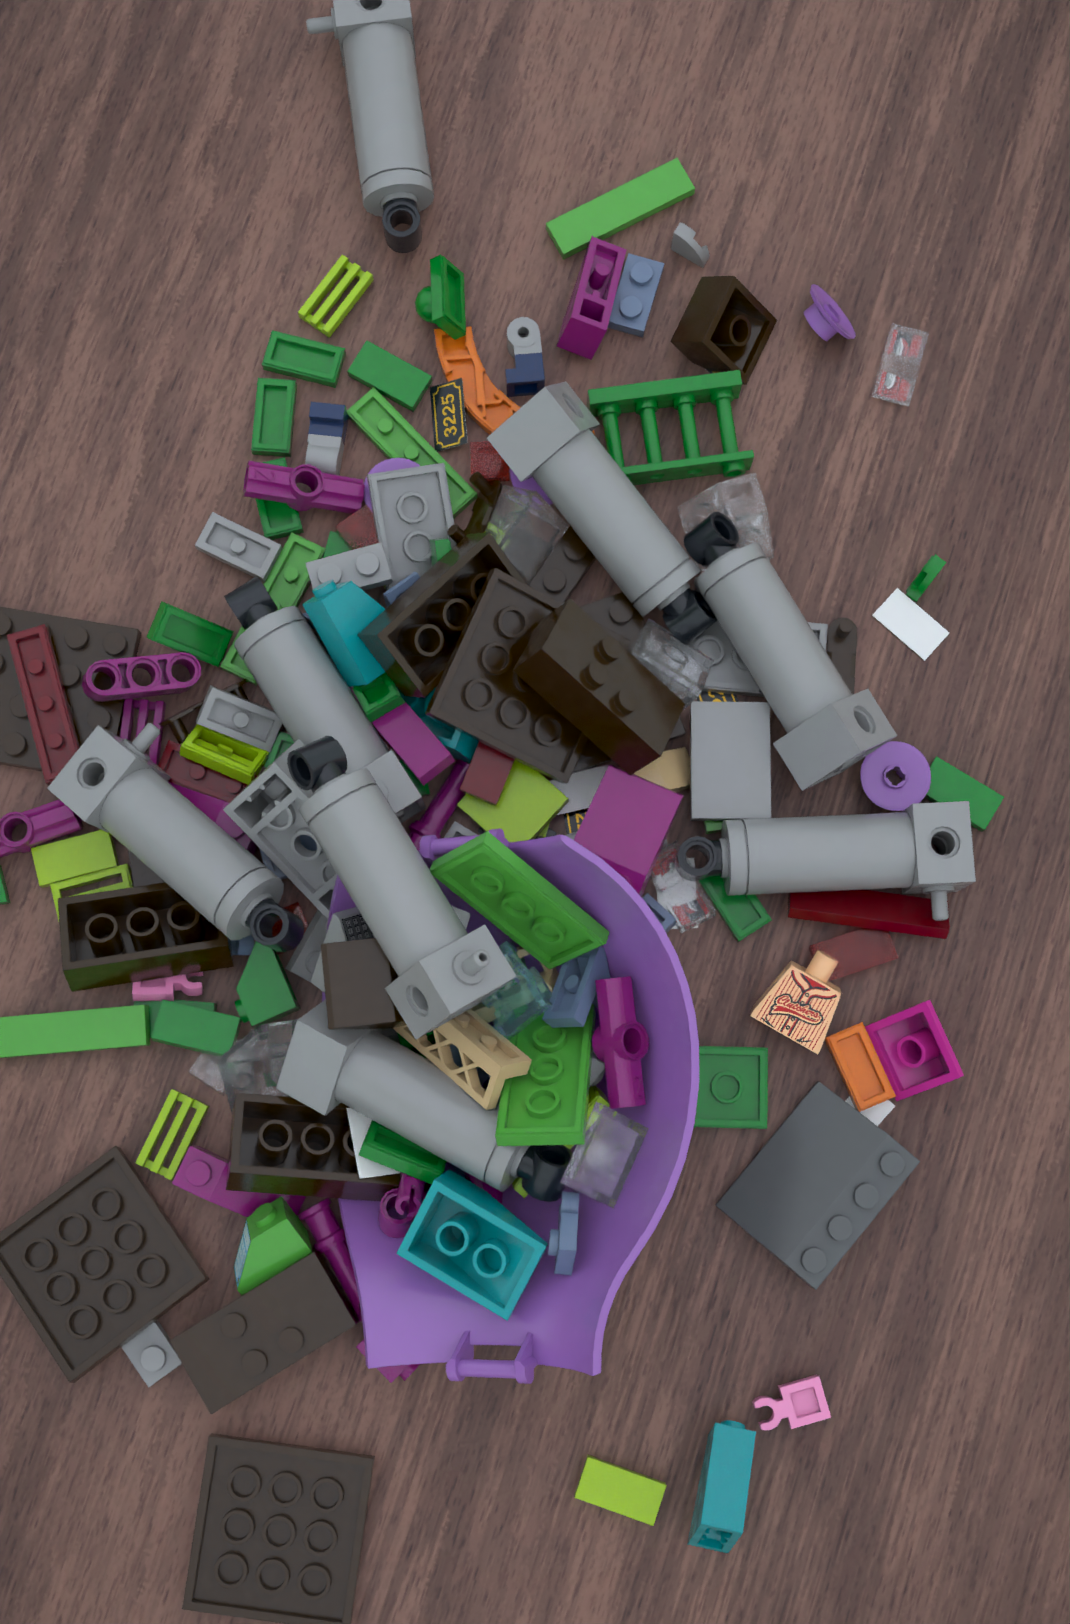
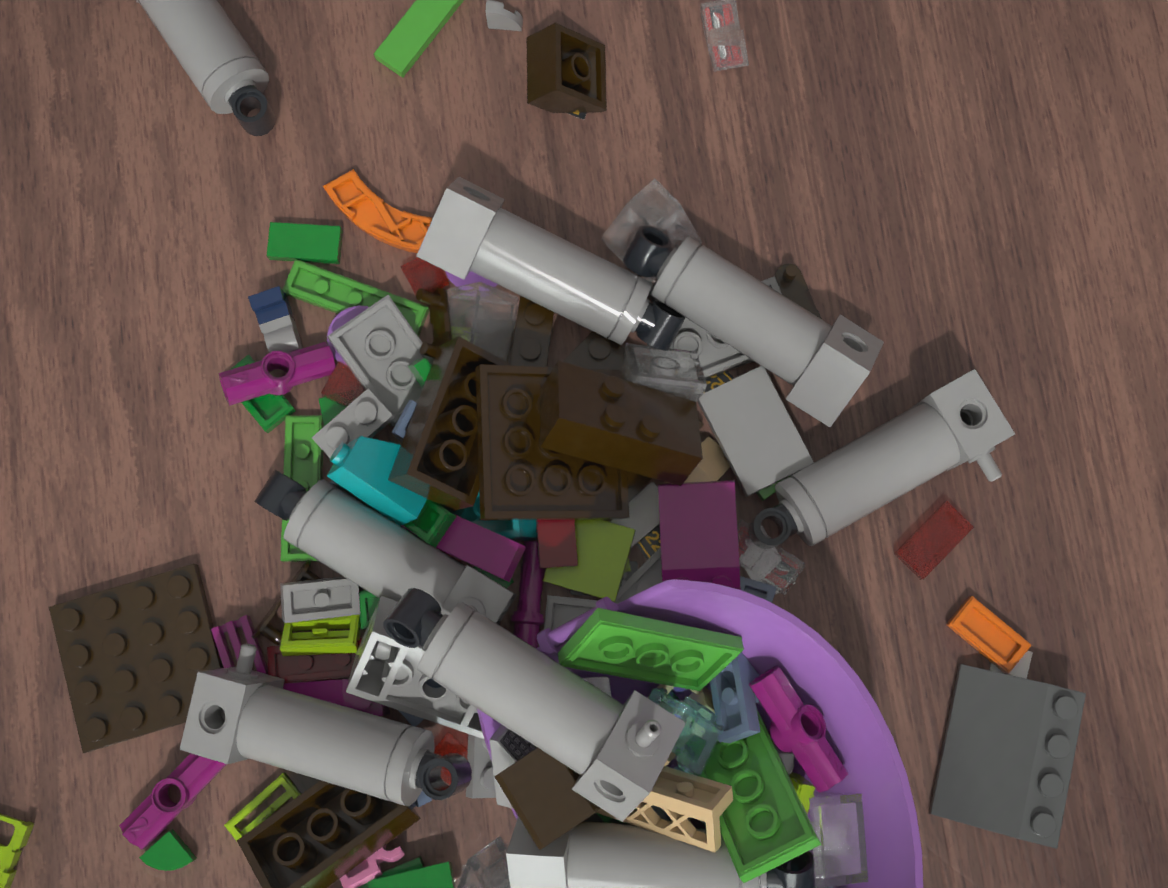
camera: 25 degrees left, 0 degrees up
dark red tile [7,624,80,785] -> none
lime tile [31,830,119,888] -> none
magenta beam [82,652,201,702] -> none
green tile [146,601,234,667] -> none
light grey plate [195,512,283,582] -> none
green slope [234,942,301,1028] -> none
green tile [251,378,297,457] -> none
green tile [262,330,346,388] -> none
lime tile [298,254,374,338] -> none
green tile [415,254,466,340] -> none
black sticker [430,378,468,452] -> none
leg [505,317,545,397] -> none
magenta slope [556,236,626,360] -> none
green fence [587,370,754,485] -> none
sand blue plate [608,253,664,337] -> none
green tile [694,1046,768,1129] -> none
green tile [698,876,772,942] -> none
light nougat torso [750,950,841,1054] -> none
dark red tile [788,889,950,939] -> none
medium lavender piece [804,284,856,341] -> none
medium lavender piece [860,741,931,811] -> none
dark pink slope [865,1000,964,1101] -> none
white sticker [872,588,949,661] -> none
green tile [905,554,946,602] -> none
green tile [924,756,1004,832] -> none

